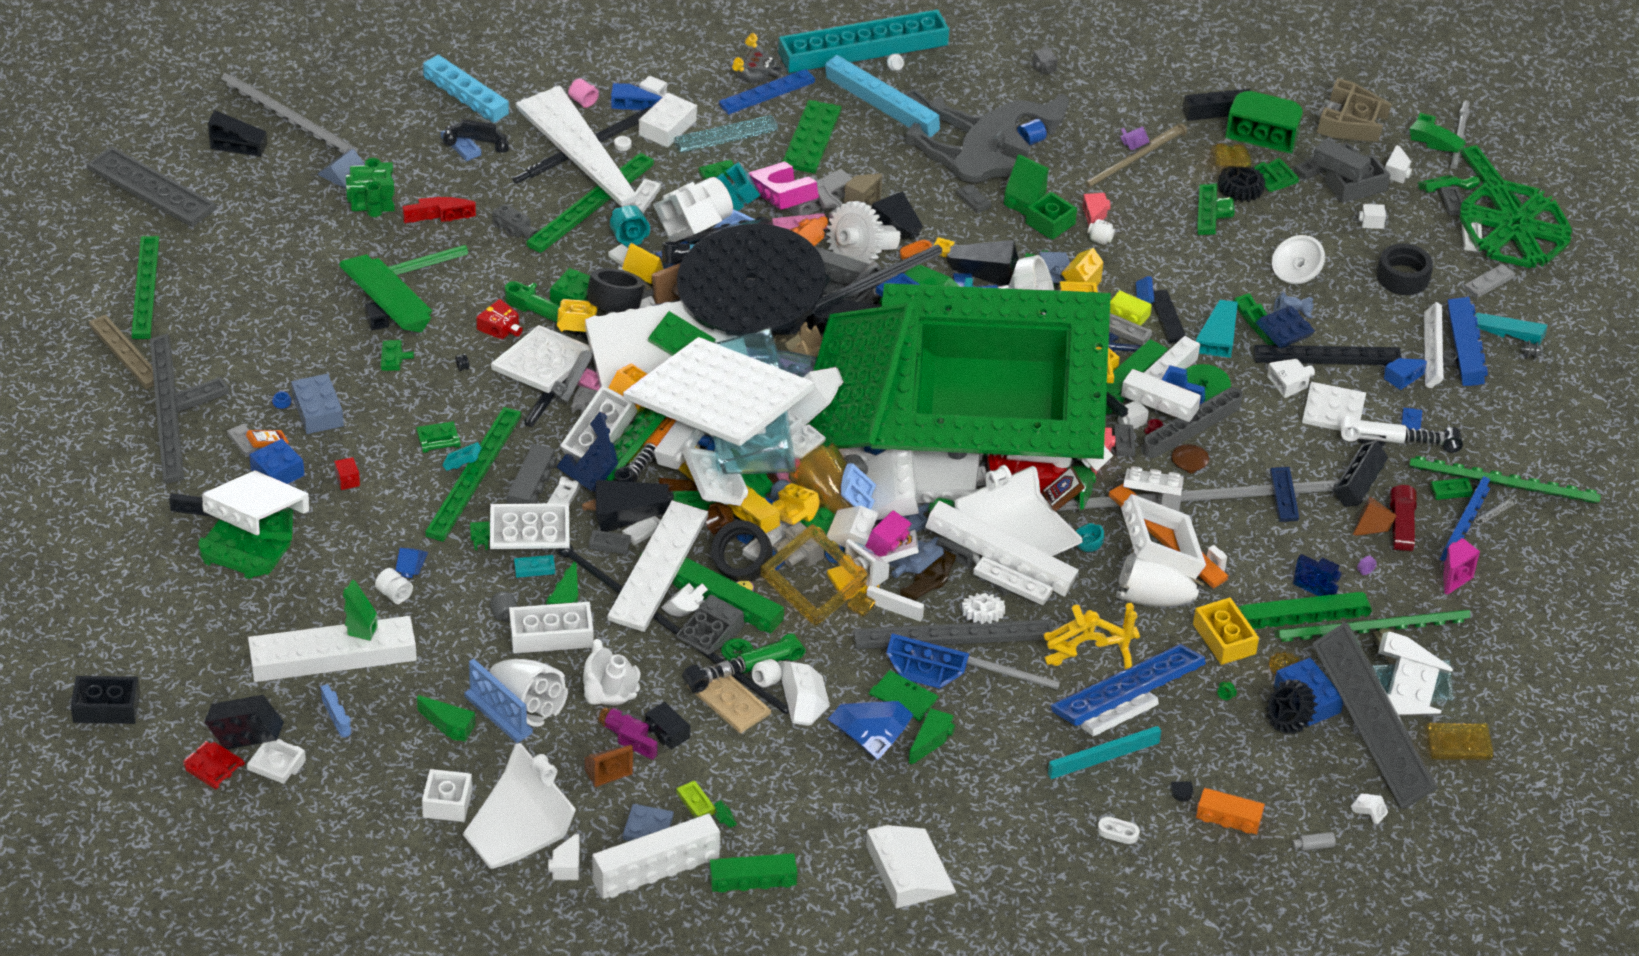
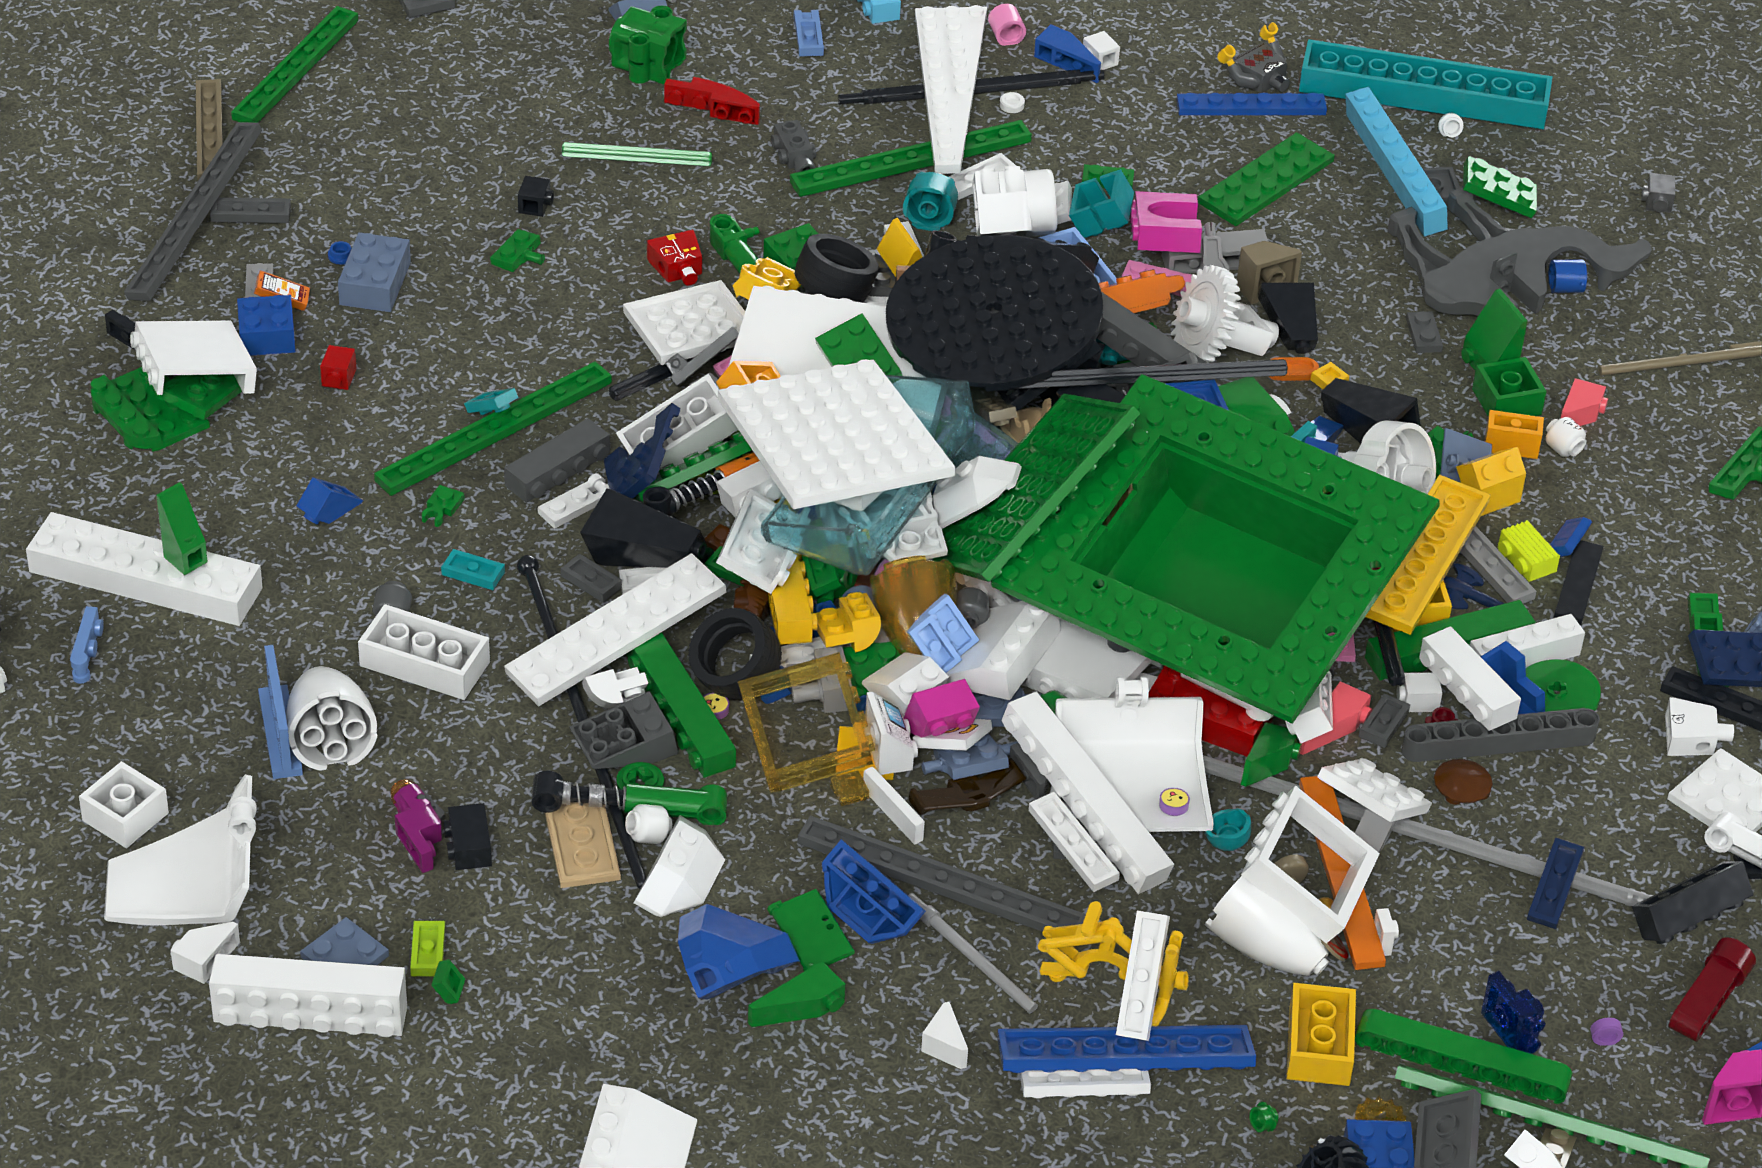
camera: 30 degrees right, 0 degrees up
green slope [339,254,432,333] -> none
white wheel [375,568,413,604] -> none
green plate [416,421,461,453] -> none
green slope [417,695,476,742] -> none
black plate [443,119,509,153] -> none
black bush [455,353,469,372] -> none
white slope [490,503,569,549] -> none
green slope [546,562,578,605] -> none
white piece [583,639,640,706] -> none
dark orange slope [584,745,633,787] -> none
white brick [639,93,697,147] -> none
clear light blue plate [674,115,778,153] -> none
green brick [709,853,797,893] -> none
white gear [962,593,1005,624] -> none
tile [1042,467,1085,512] -> none
teal tile [1048,726,1161,779] -> none
medium lavender bracket [1120,126,1149,150] -> none
teal slope [1196,300,1238,358] -> none
dark orange slope [1353,497,1397,536] -> none
none -> white slope [921,1002,968,1069]
none -> white plate [1116,911,1170,1041]
none -> tile [1159,788,1190,816]
none -> green plate [1463,156,1537,218]
none -> light orange brick [1484,410,1544,459]

